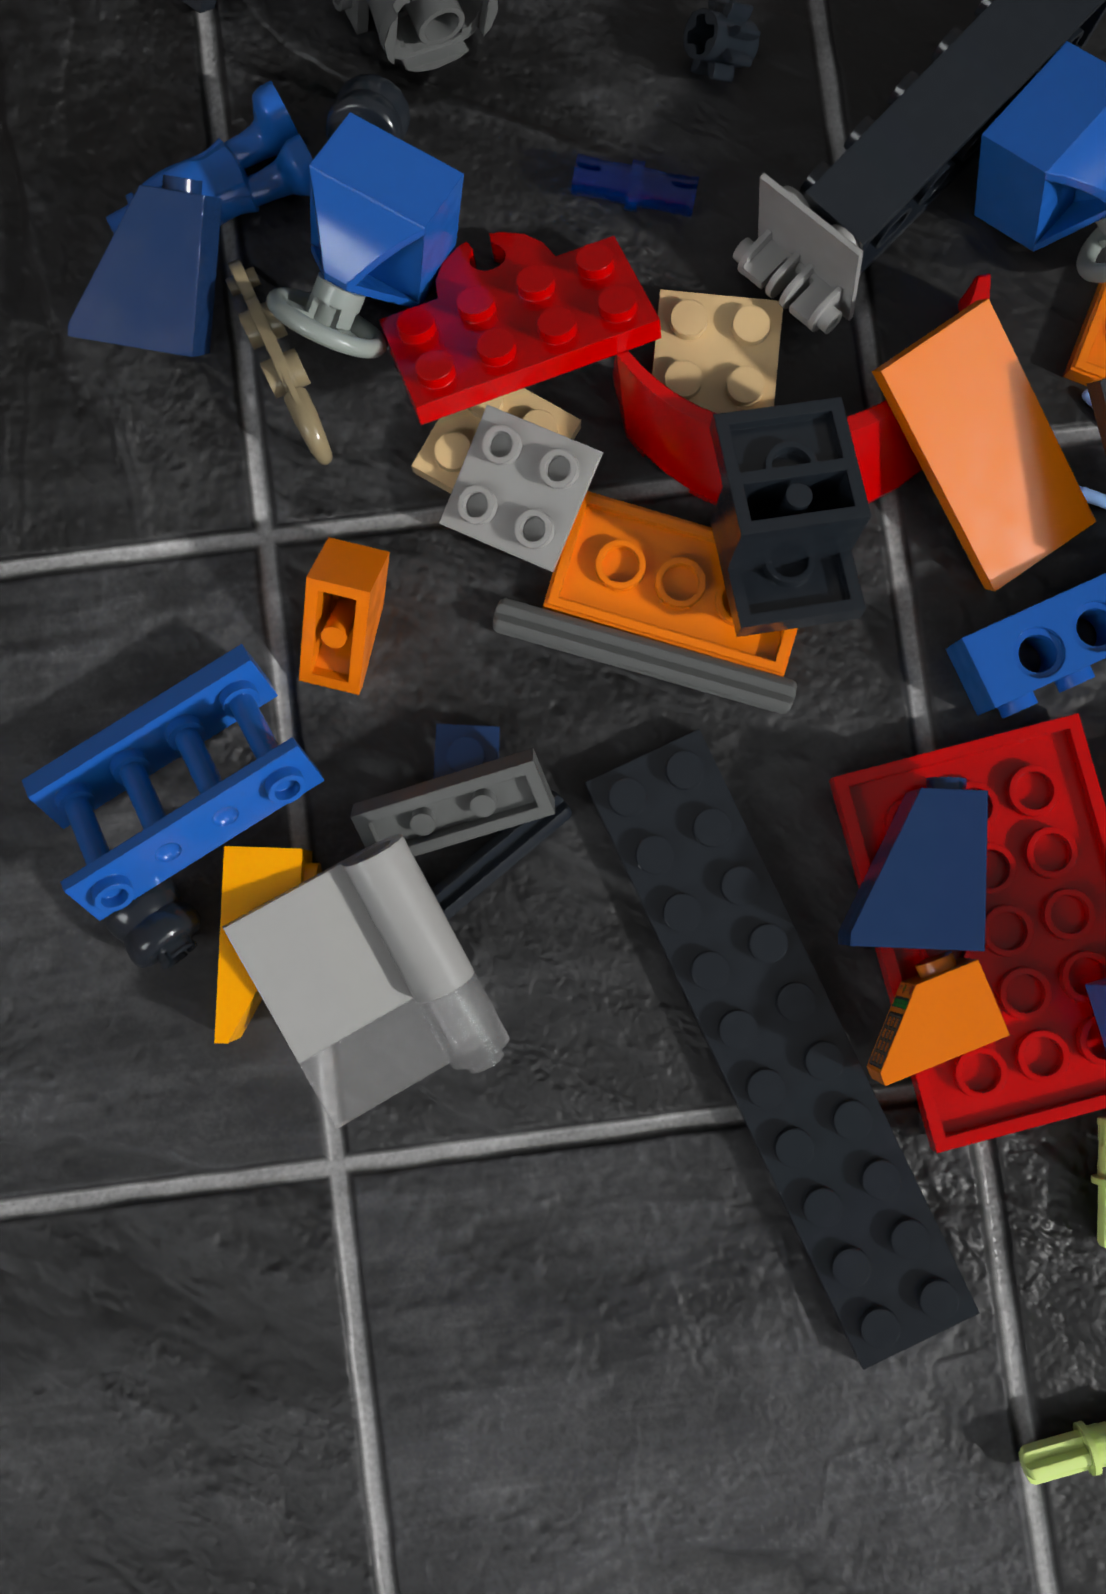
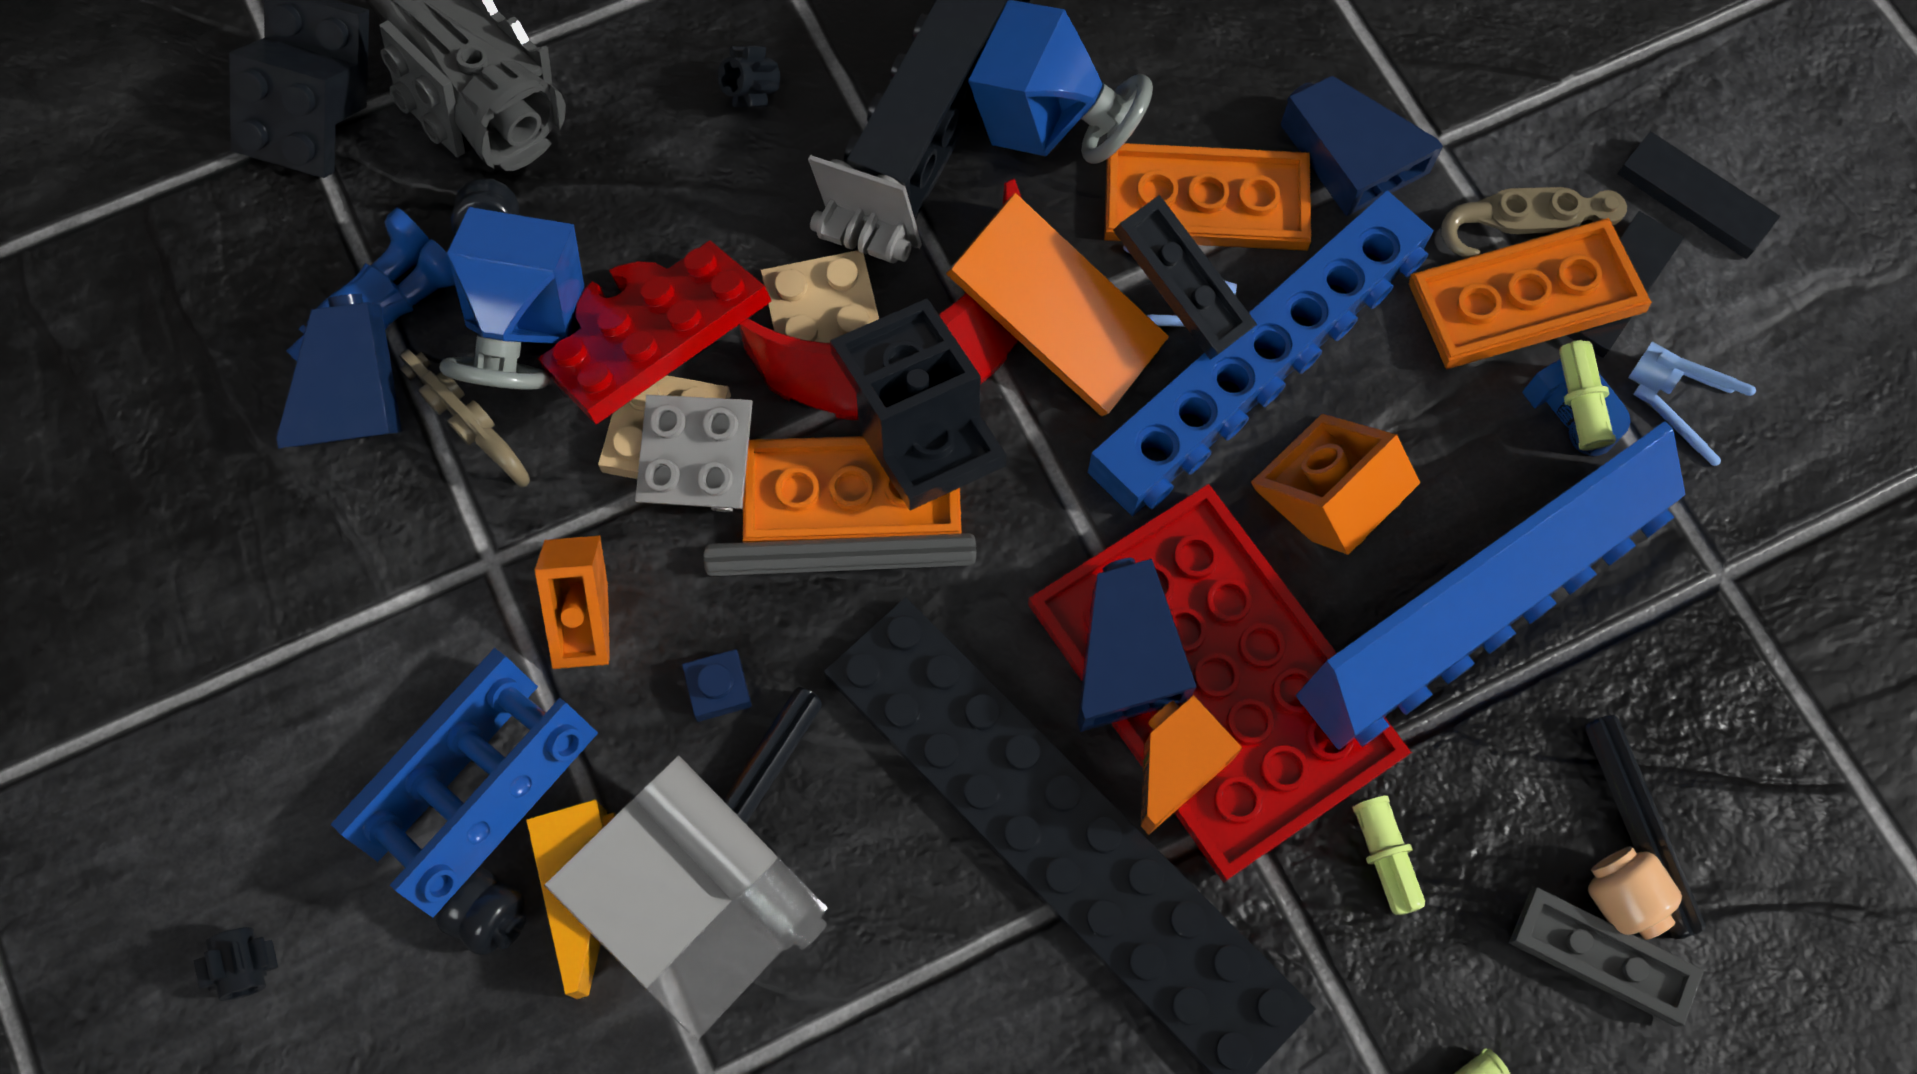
camera: 20 degrees left, 15 degrees down
dark grey plate [351,748,555,856] -> none
clear blue pin [571,153,699,218] -> none

